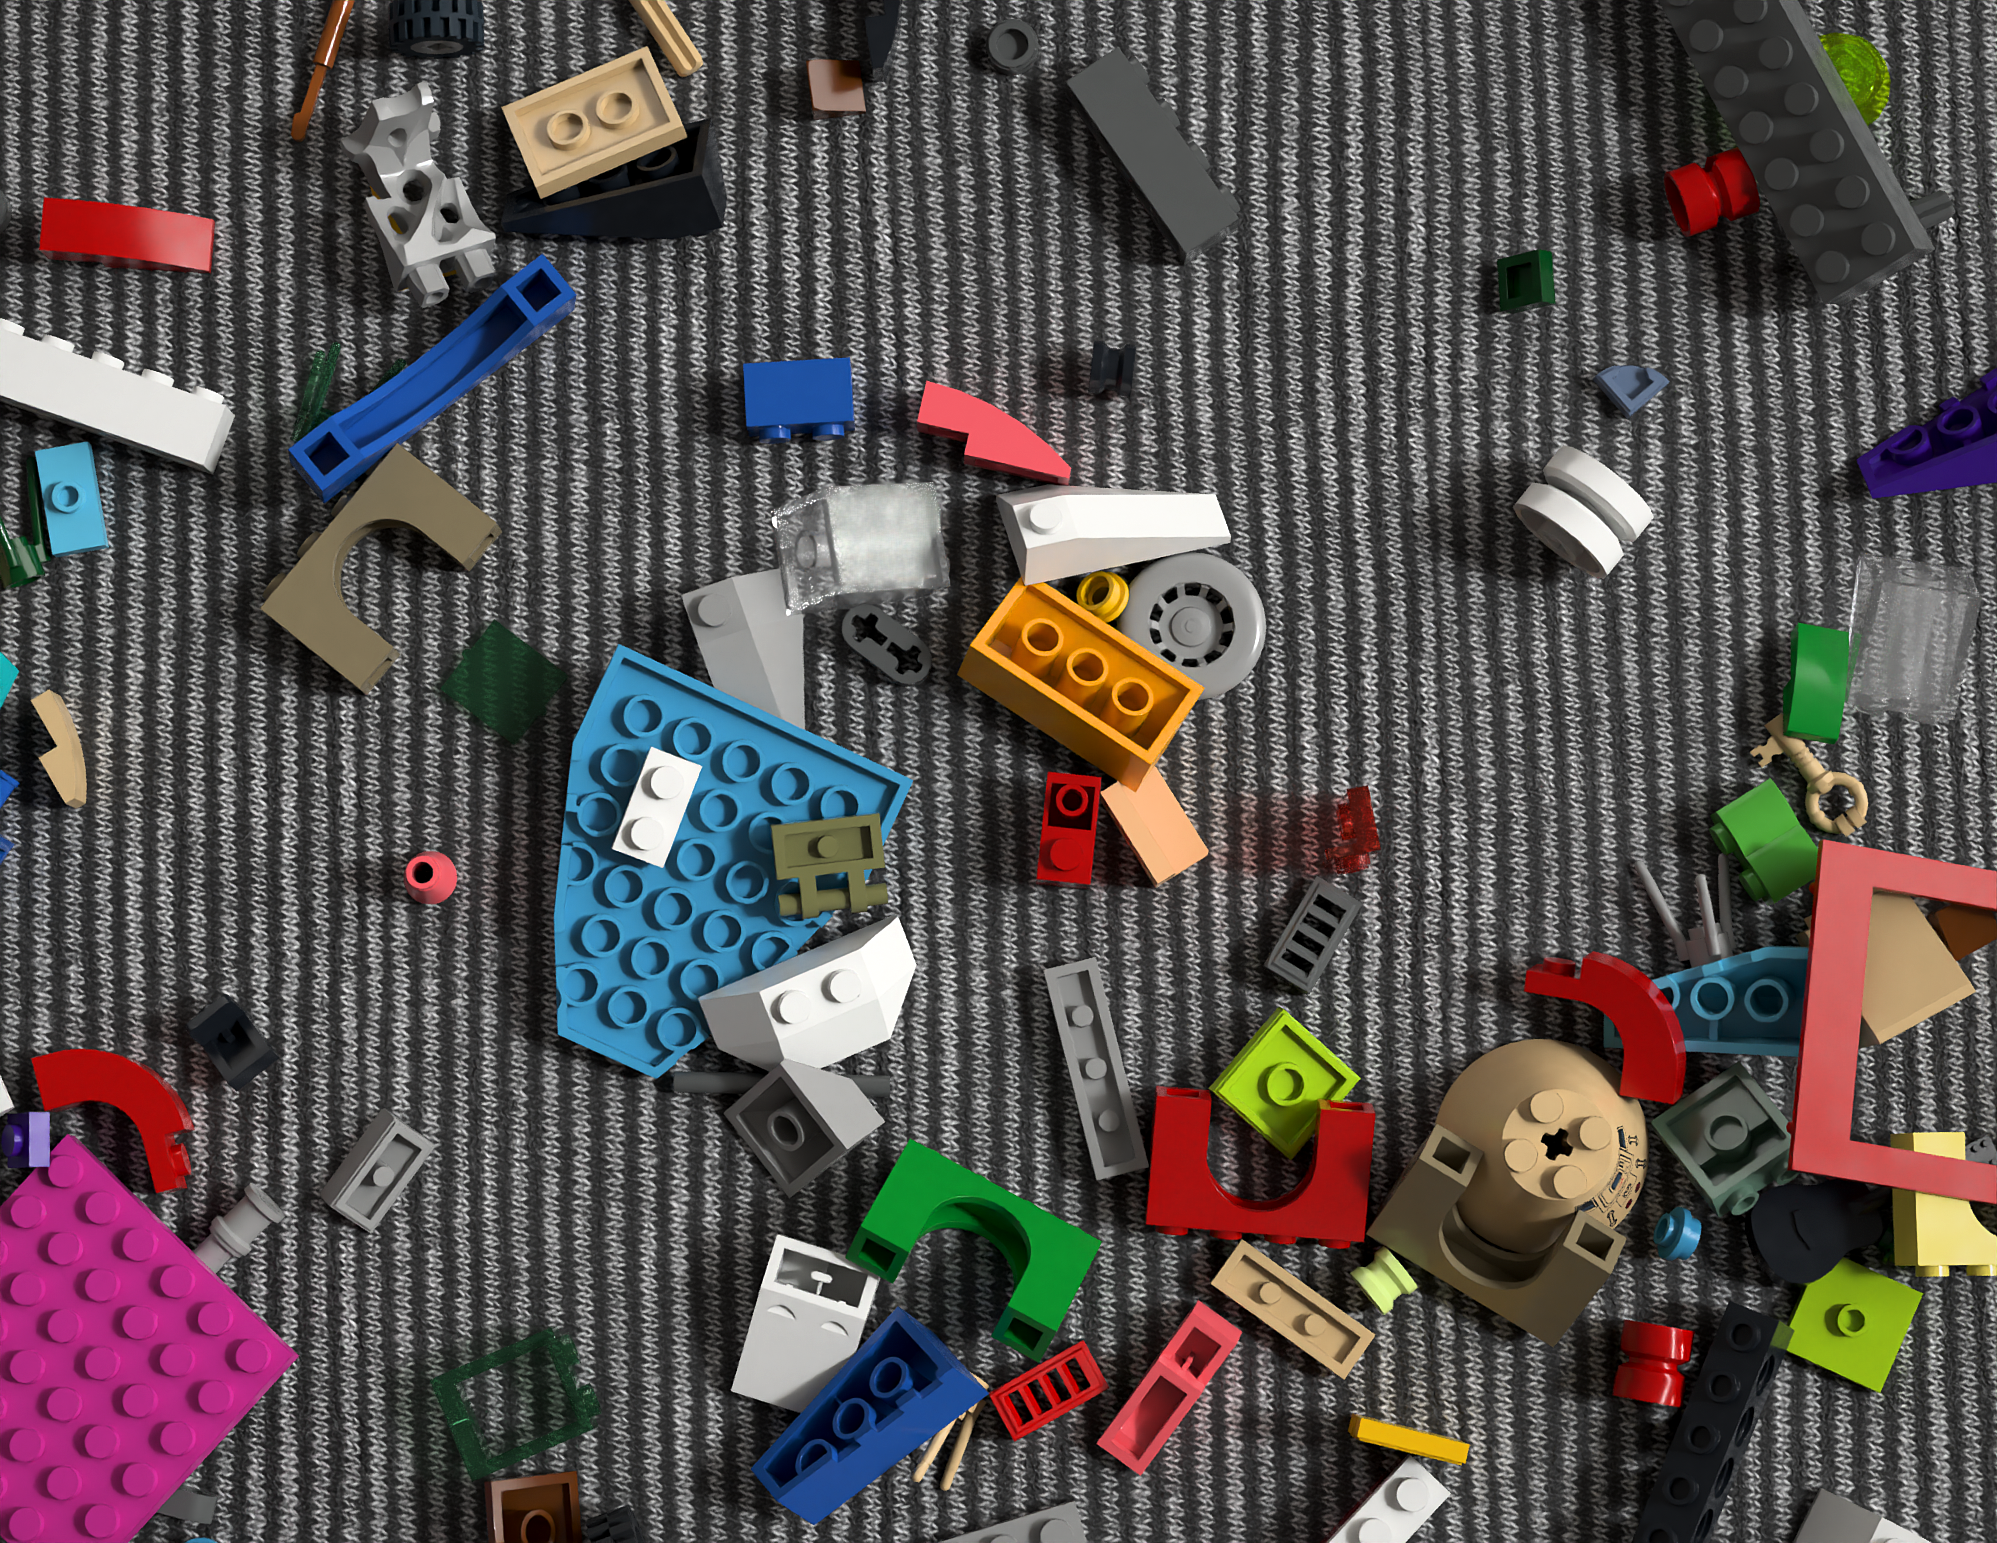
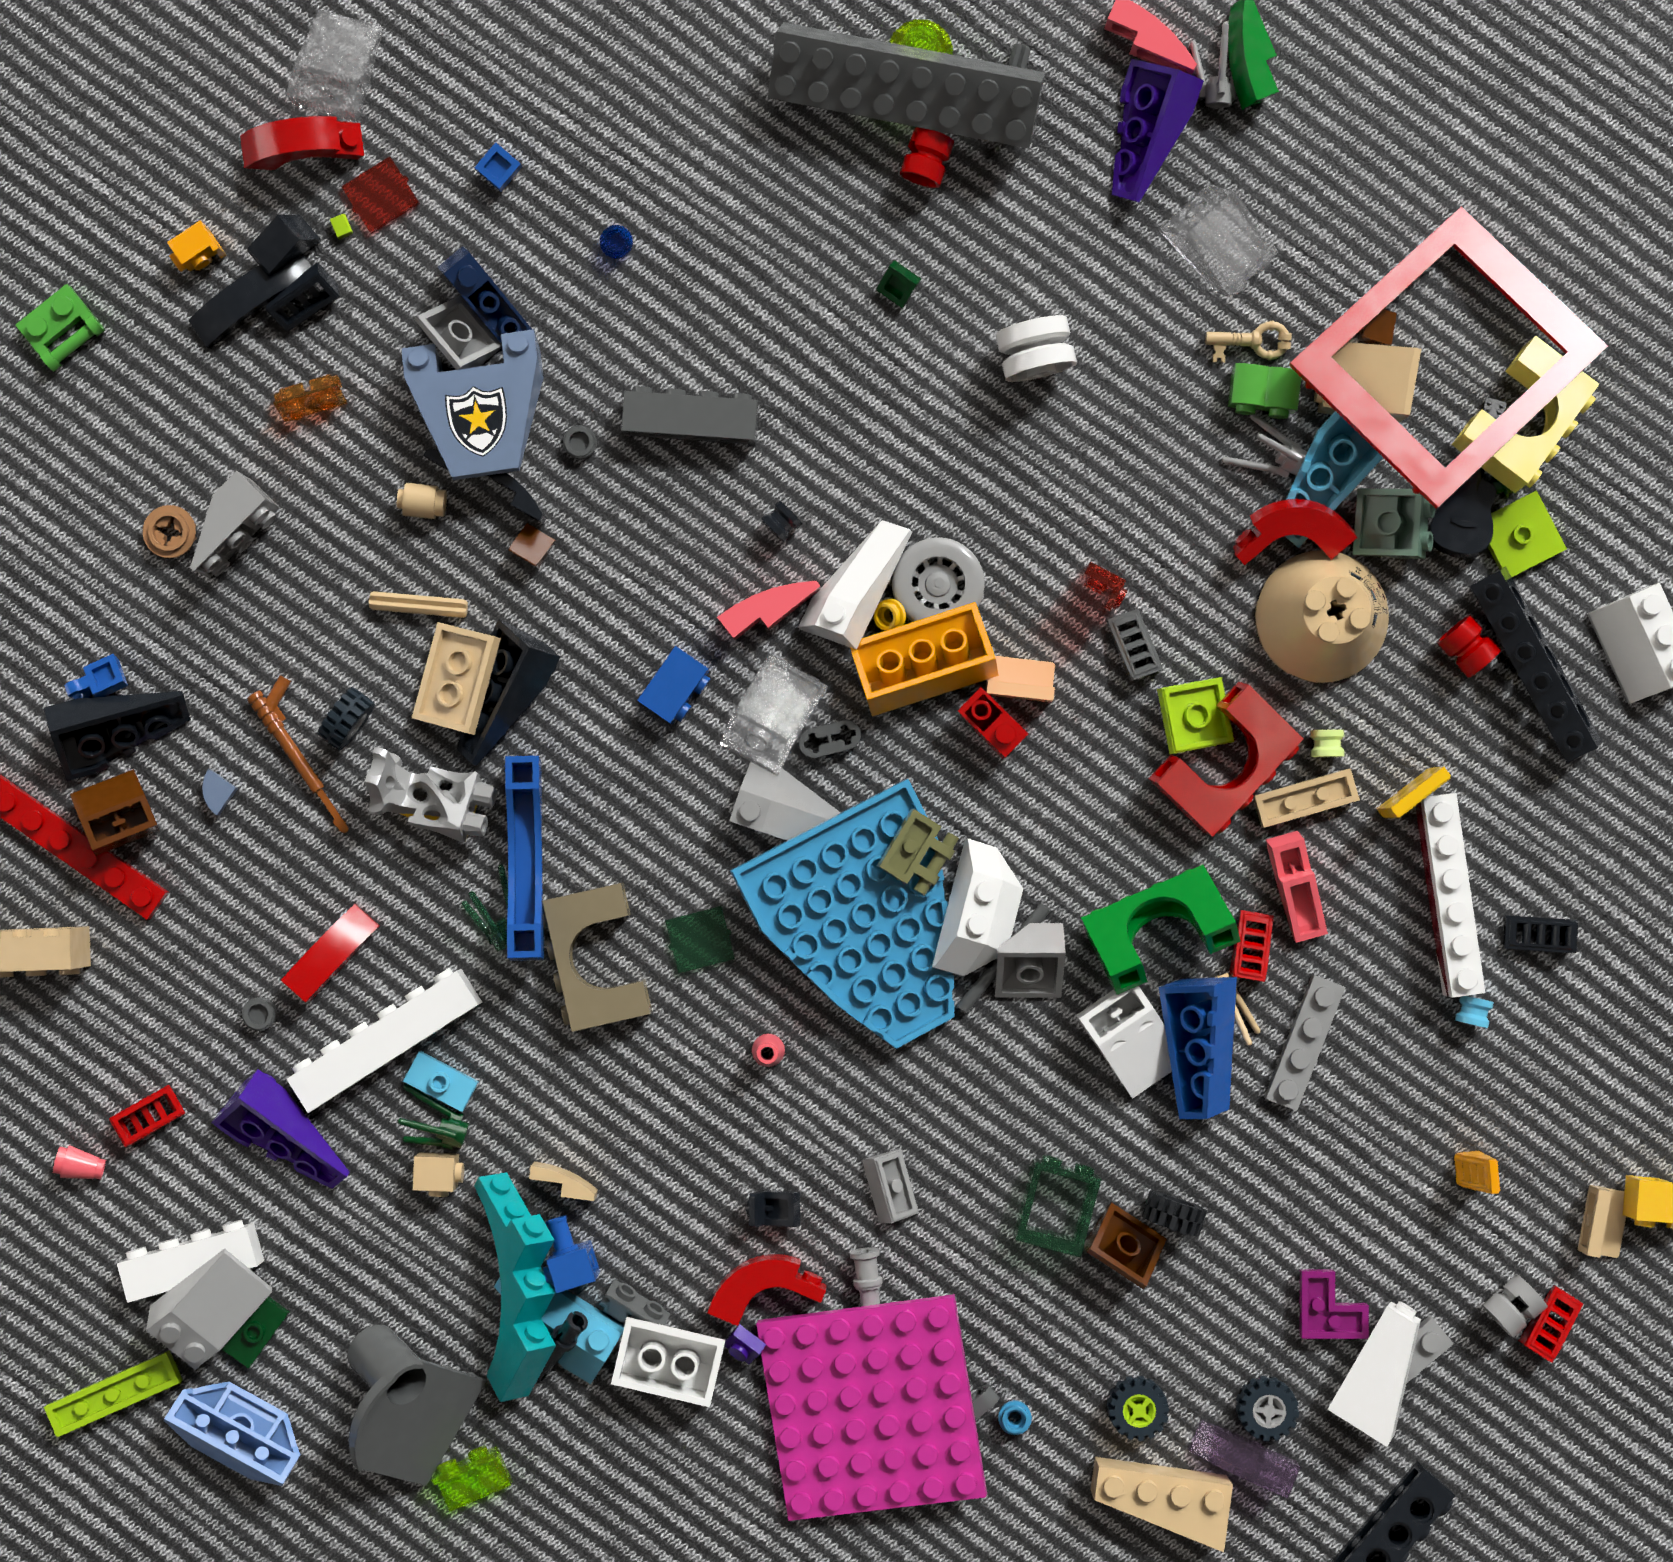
camera: 50 degrees left, 5 degrees up
white plate [611,746,702,868] -> none
light grey plate [1043,957,1149,1181] -> none
dark tan arch [1366,1123,1627,1348] -> none
sand blue tile [1593,365,1670,419] -> none
dark azure plate [1653,1207,1701,1261] -> none
green slope [1783,623,1849,745] -> none

